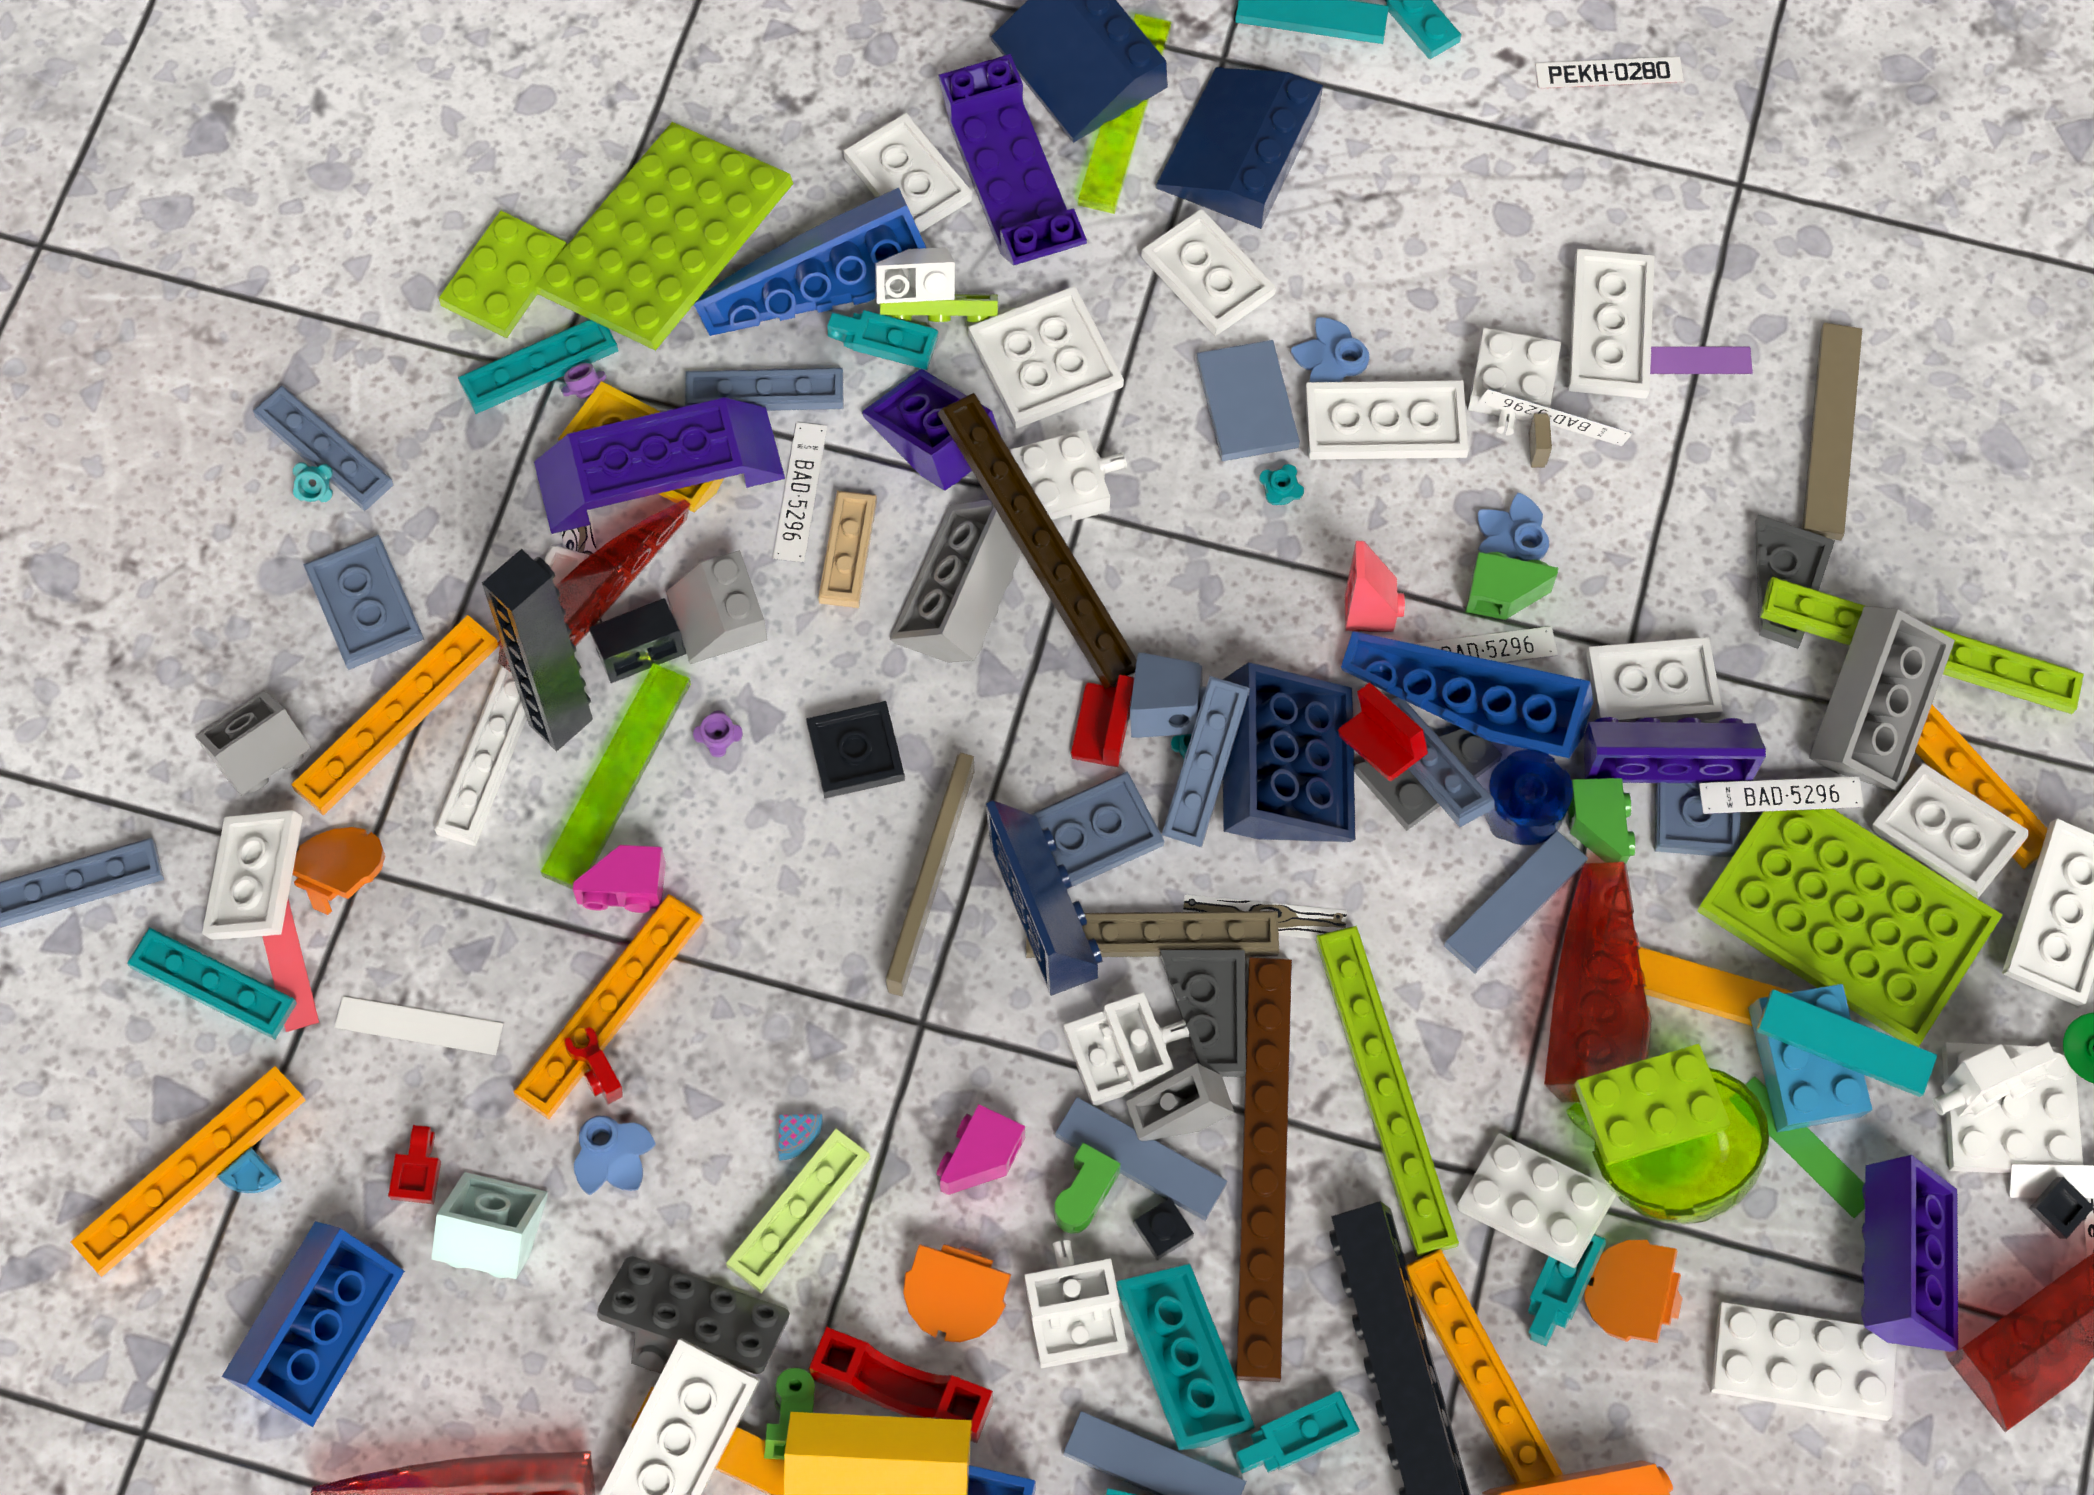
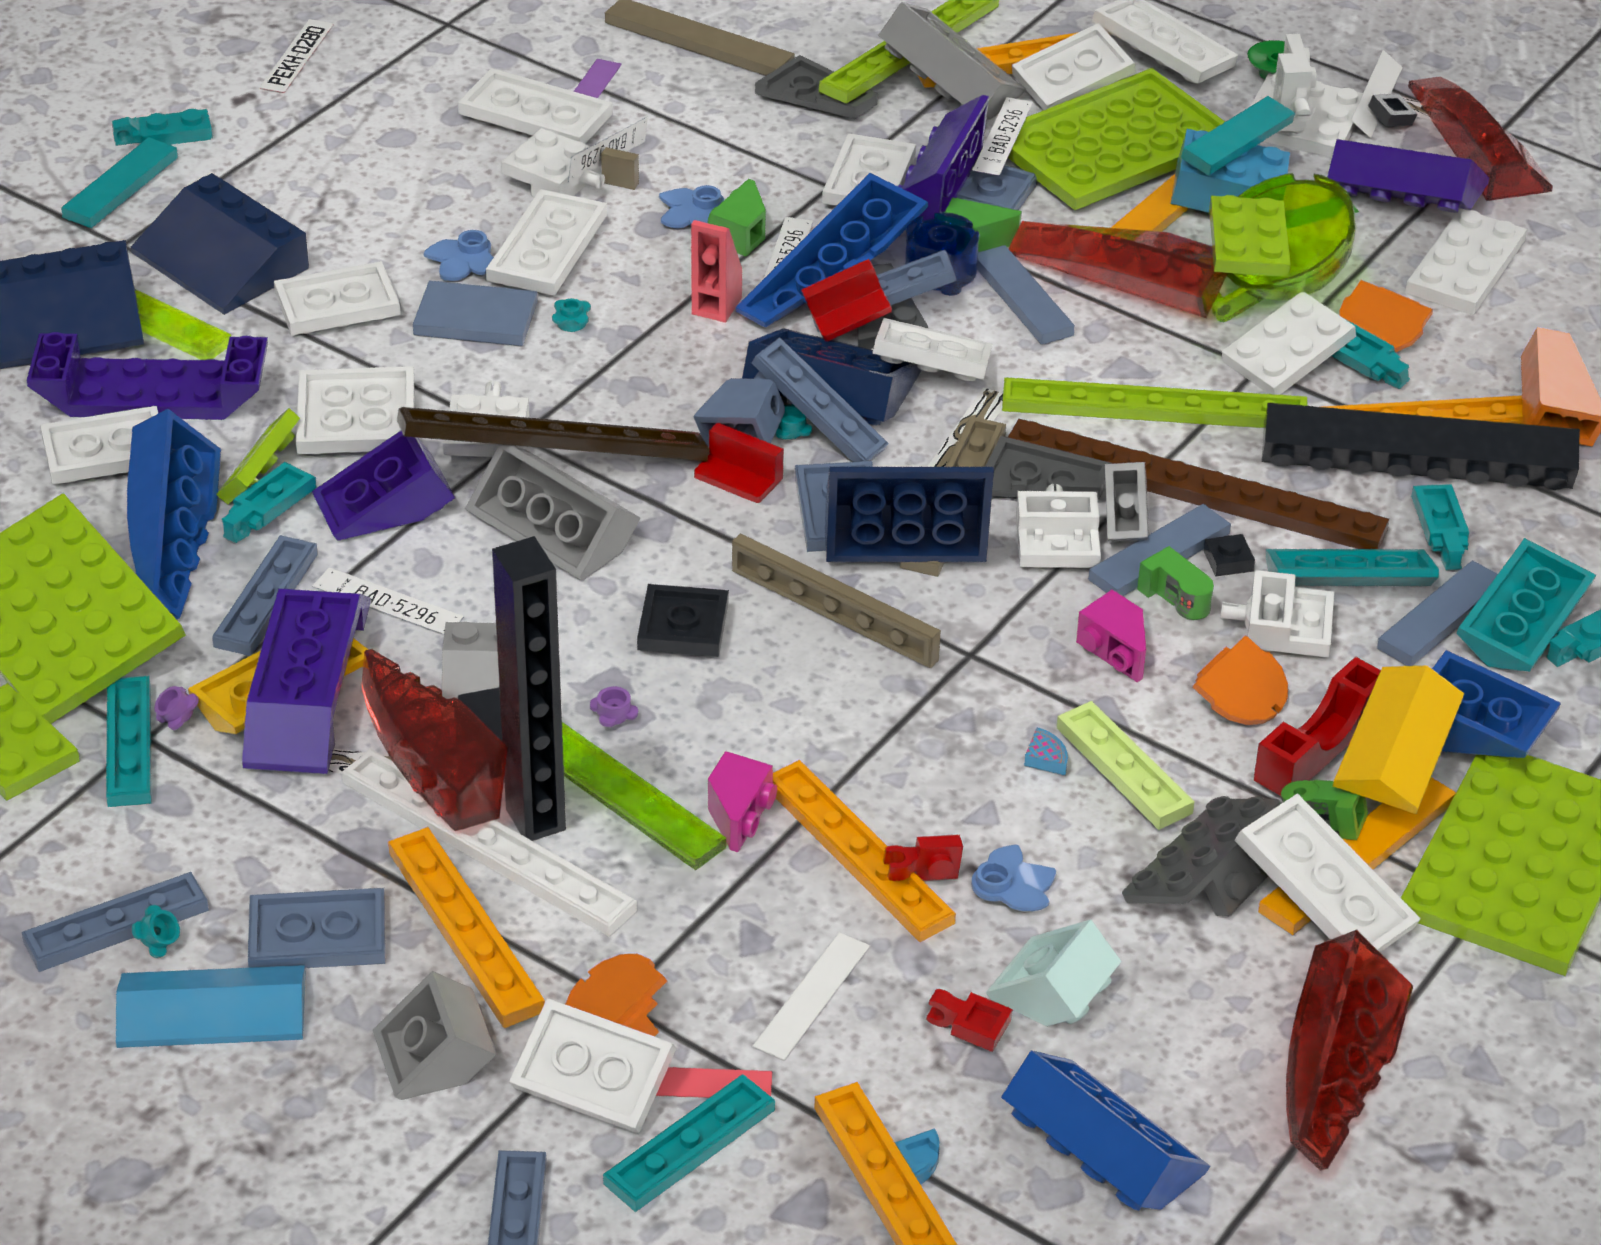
camera: 70 degrees left, 25 degrees down
tan tile [818,490,877,608] -> none
white slope [875,247,955,304] -> none
none -> dark azure slope [116,965,306,1048]
none -> white plate [873,318,993,381]

